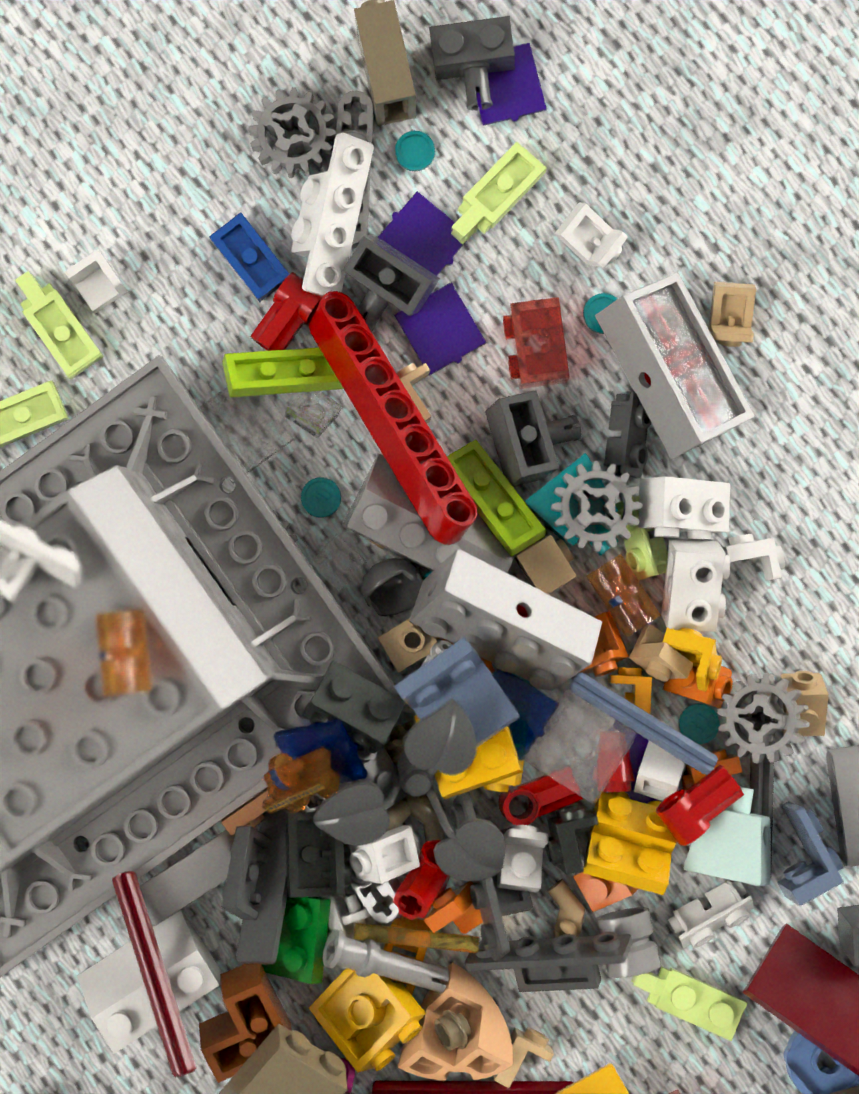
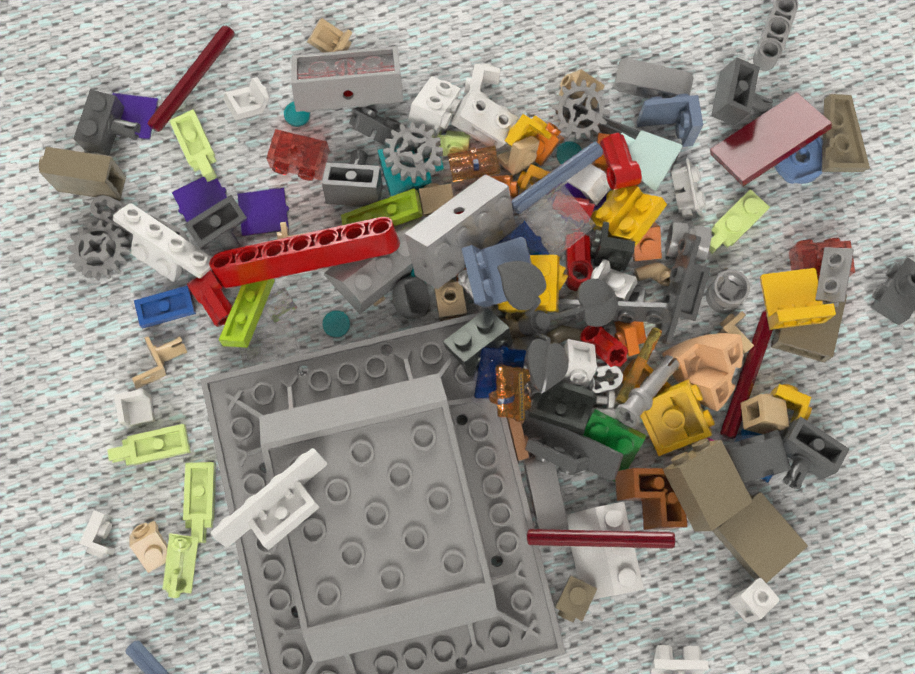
camera: 70 degrees left, 10 degrees down
clear orange hips [96,609,152,696] -> none
teal piece [395,131,435,172] -> none
dark tan plate [434,1010,471,1051] -> none
none -> tan bracket [132,336,187,389]
none -> dark red axle [147,25,235,132]
none -> dark tan bracket [555,575,597,623]
none -> light grey wheel [706,270,750,314]

